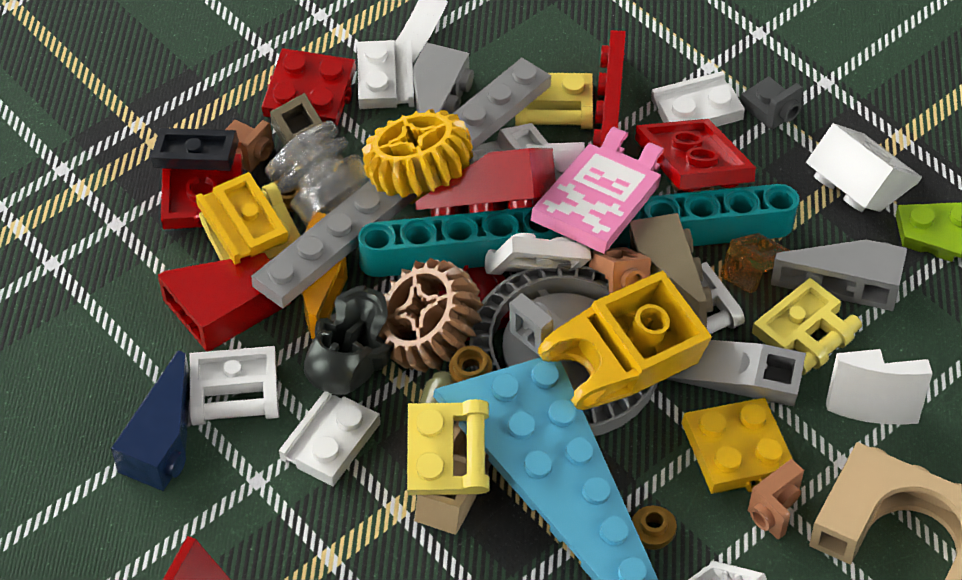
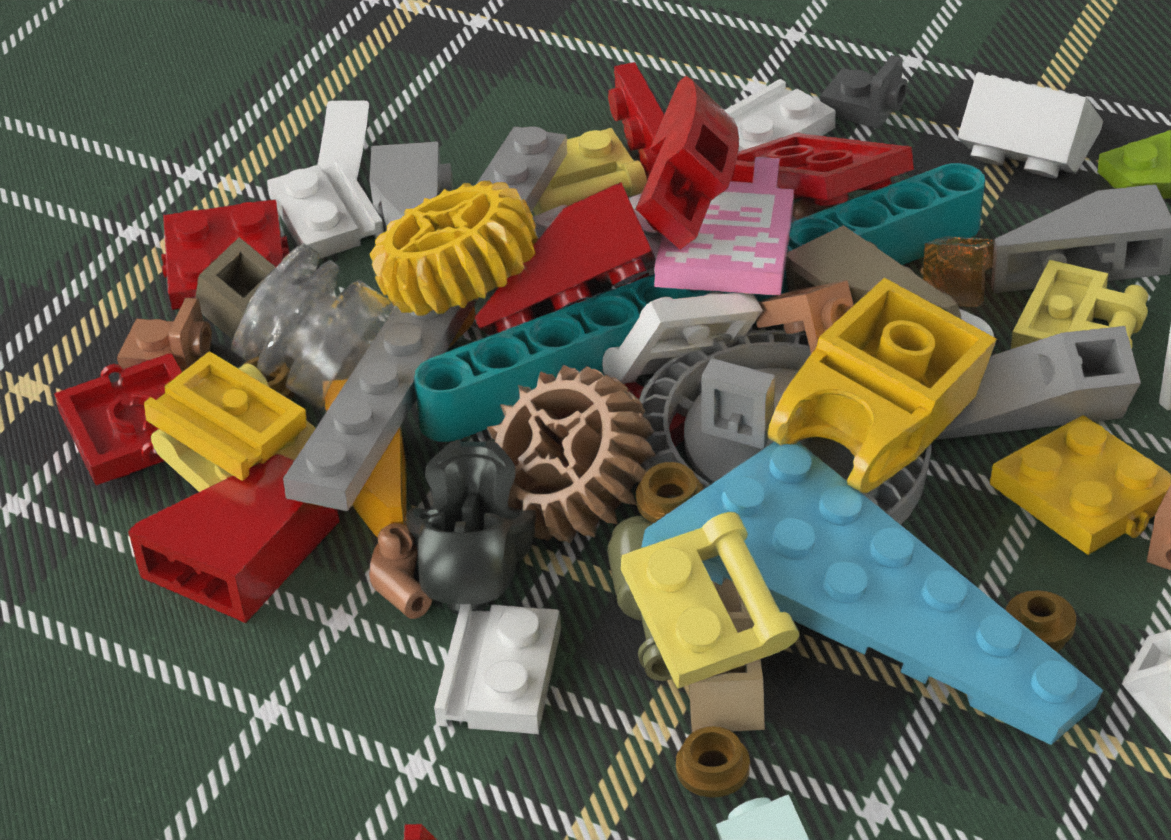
camera: 20 degrees left, 10 degrees down
dark blue slope [111,350,190,491] -> none
black plate [150,128,239,171] -> none
white plate [190,346,279,425] -> none
none -> nougat arm [369,523,432,619]
none -> red slope [635,75,739,250]
none -> pearl gold plate [676,726,750,798]

